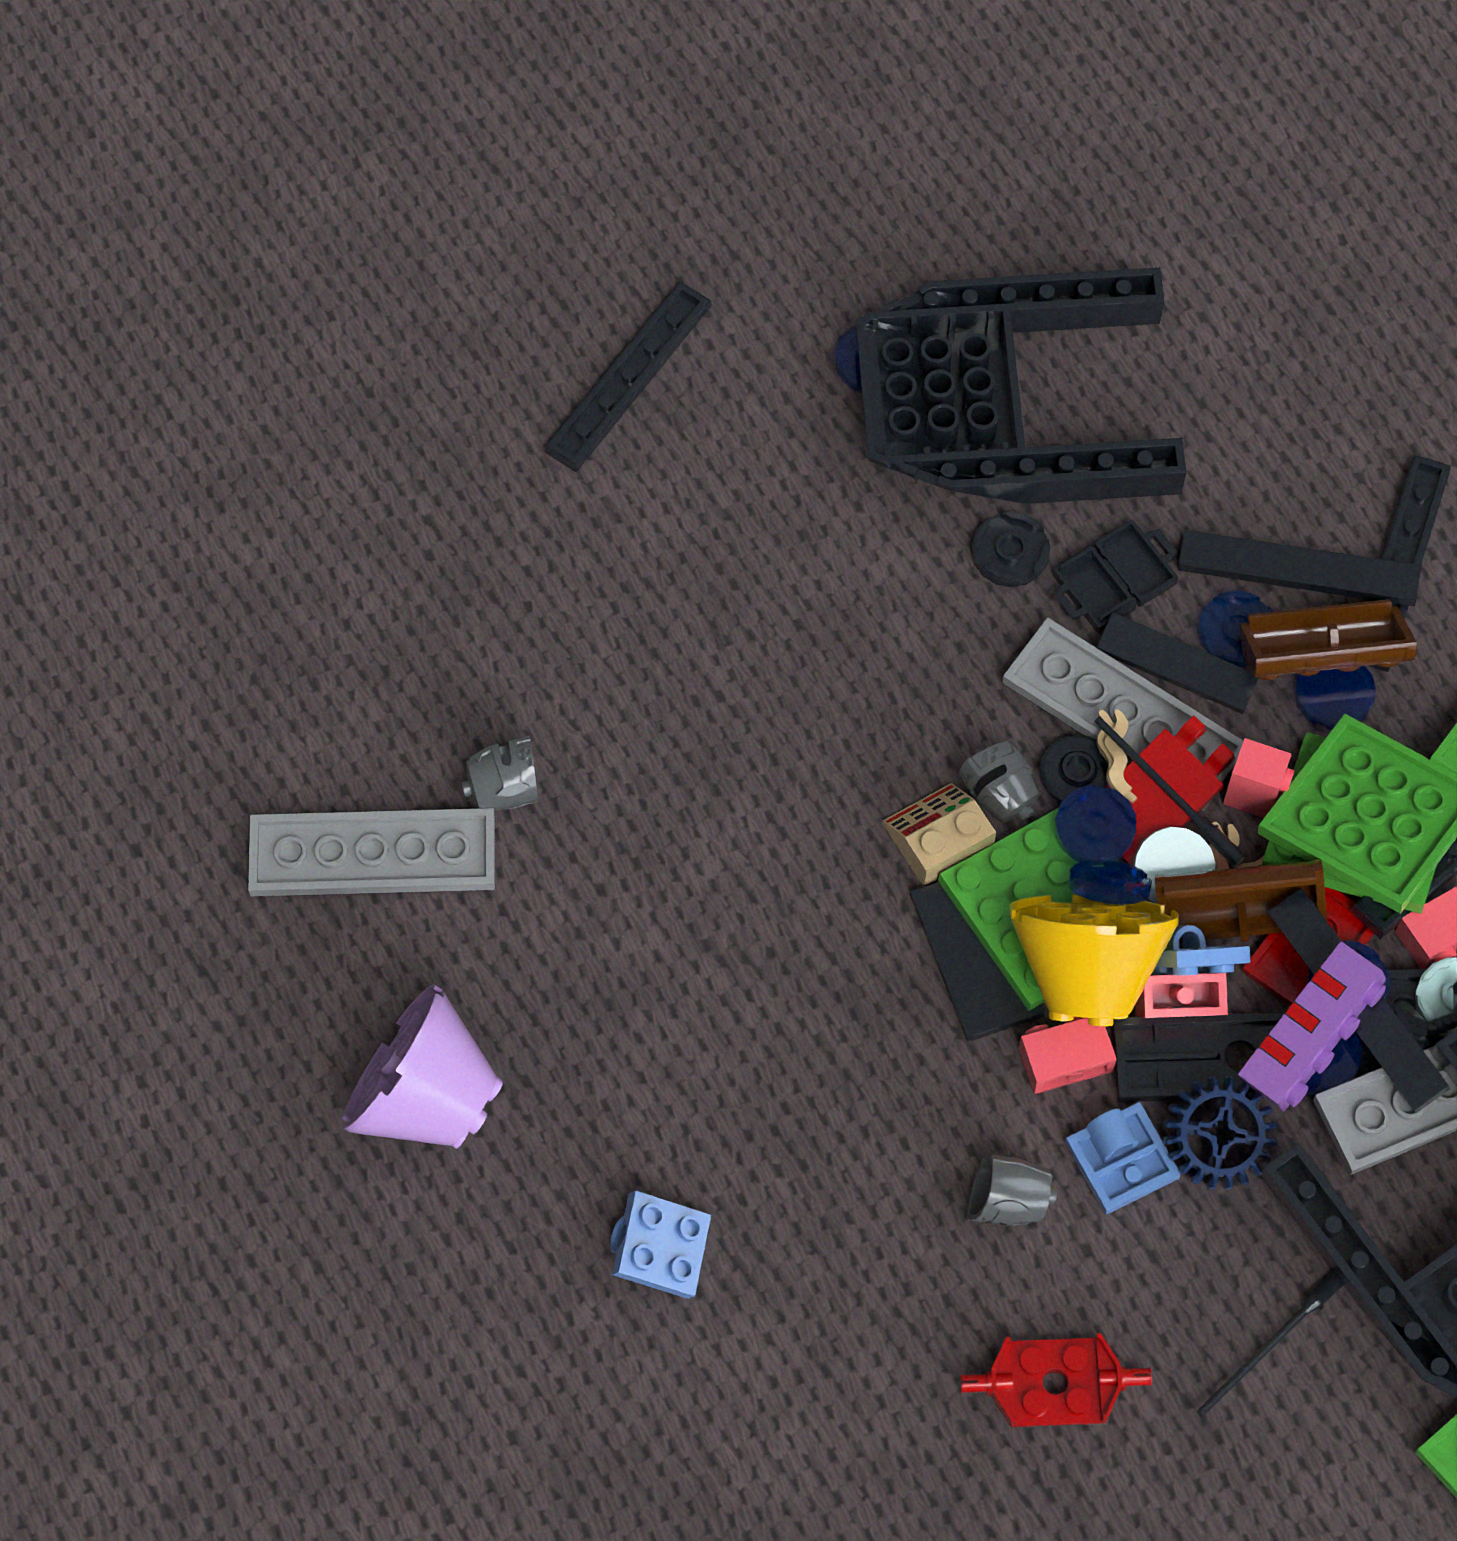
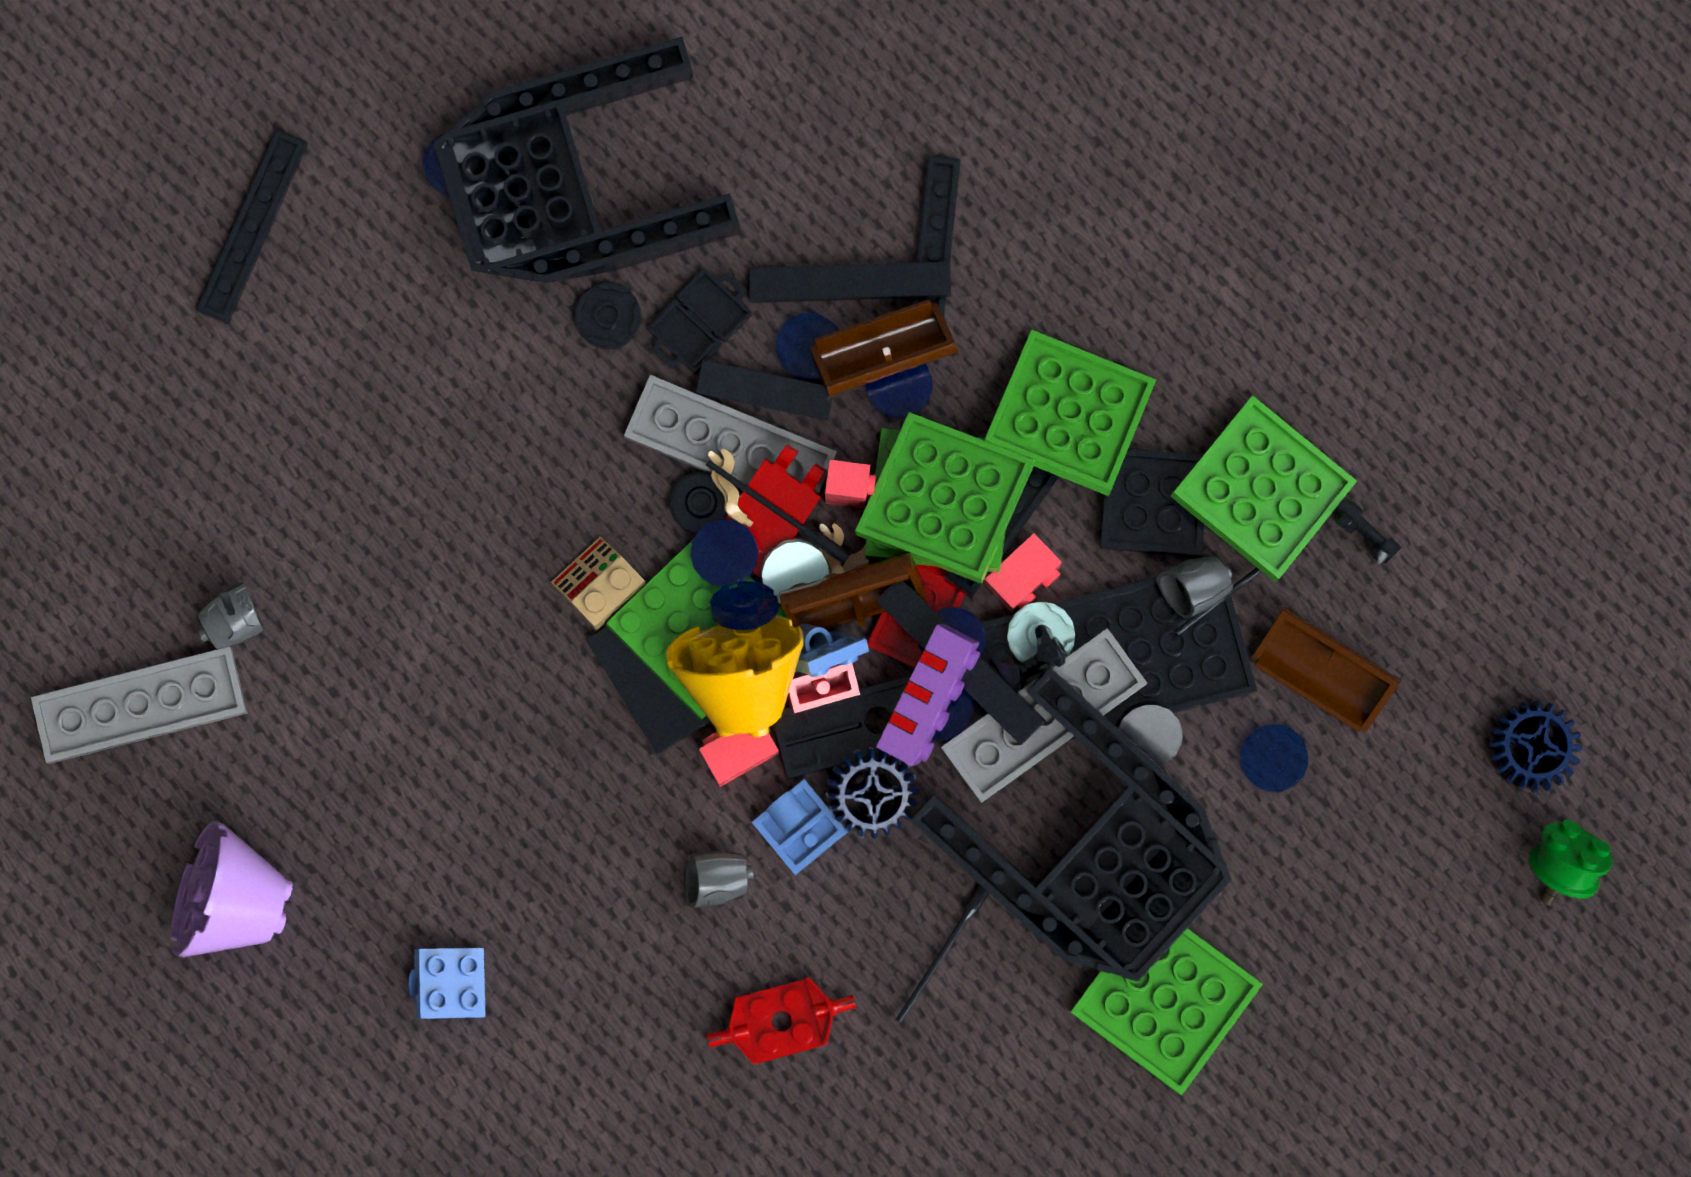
camera: 15 degrees left, 15 degrees up
dark grey helmet [958,741,1041,823] -> none

